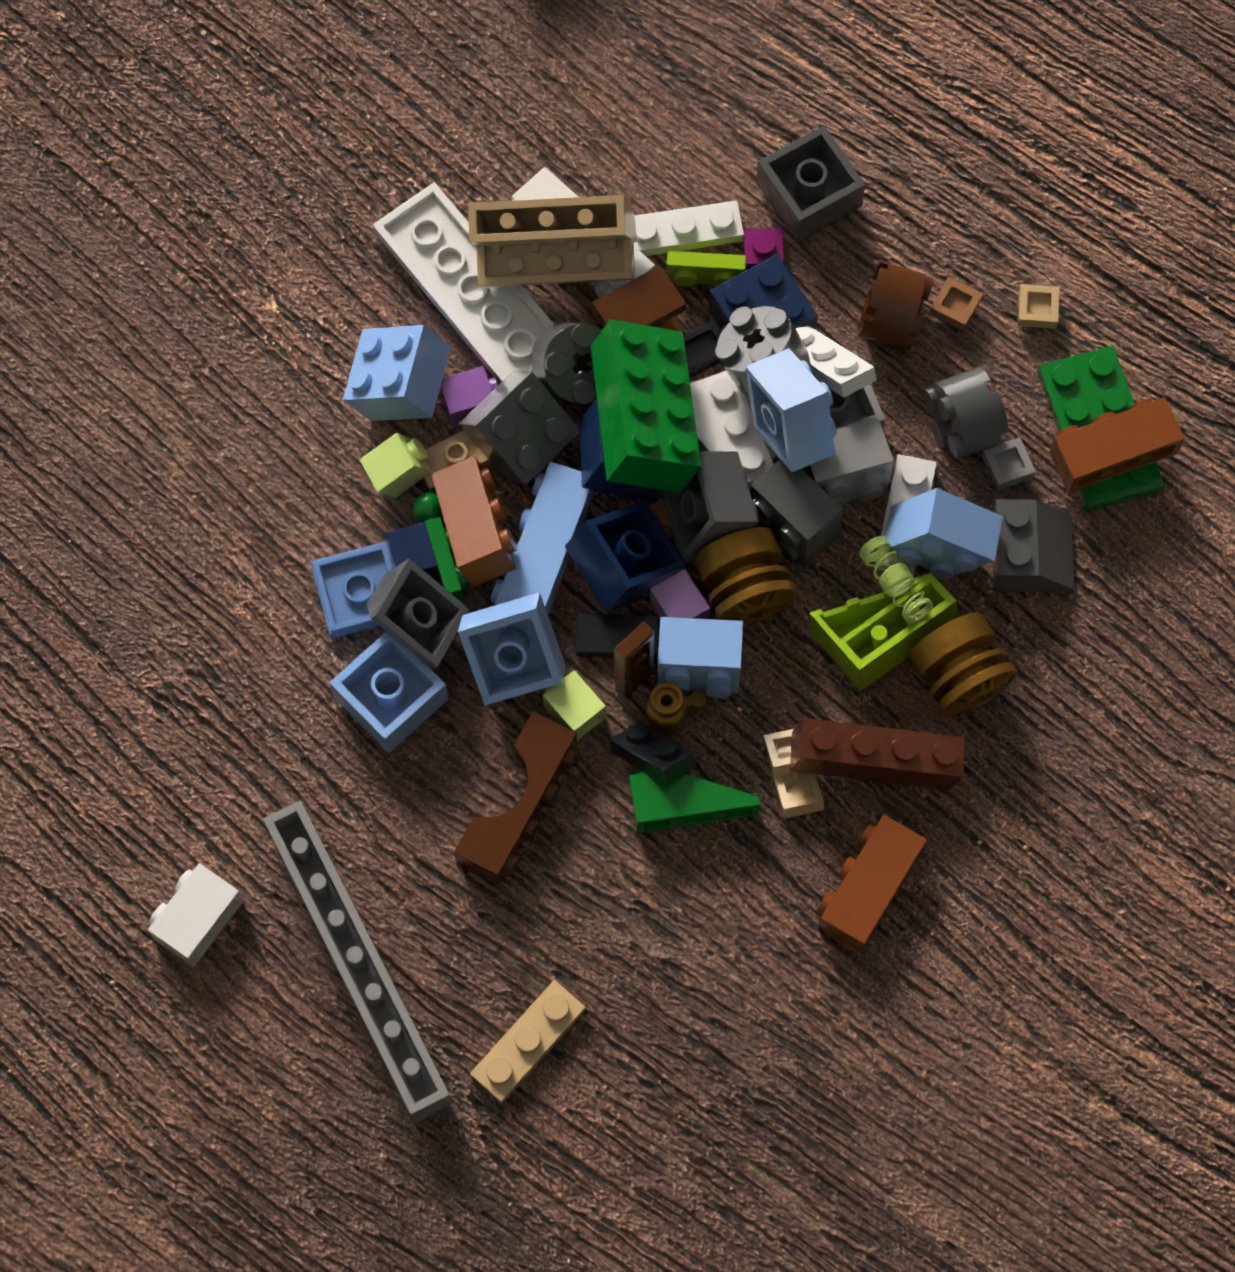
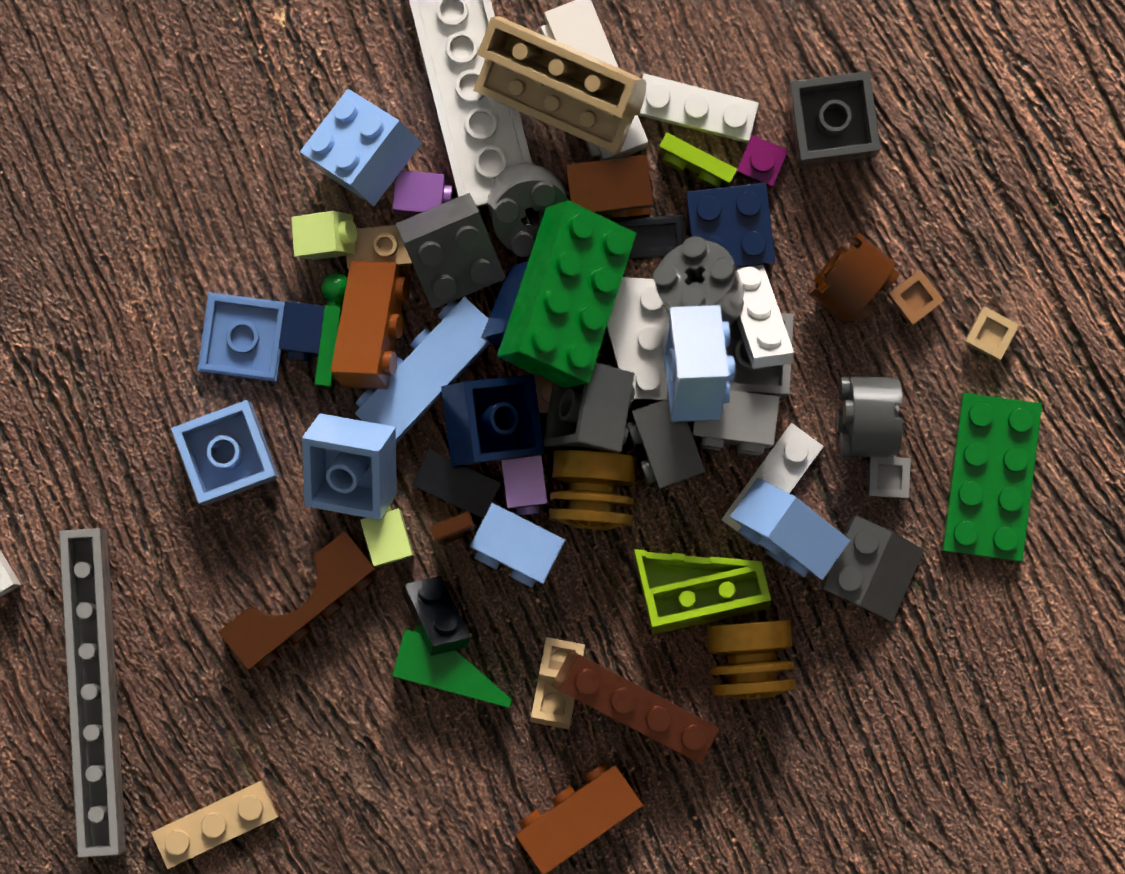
camera: 20 degrees right, 15 degrees up
dark grey slope [366,558,470,670] -> none
pearl gold piece [646,682,706,735] -> none
yellowish green piece [859,536,933,623] -> none
dark orange brick [1049,397,1185,494] -> none

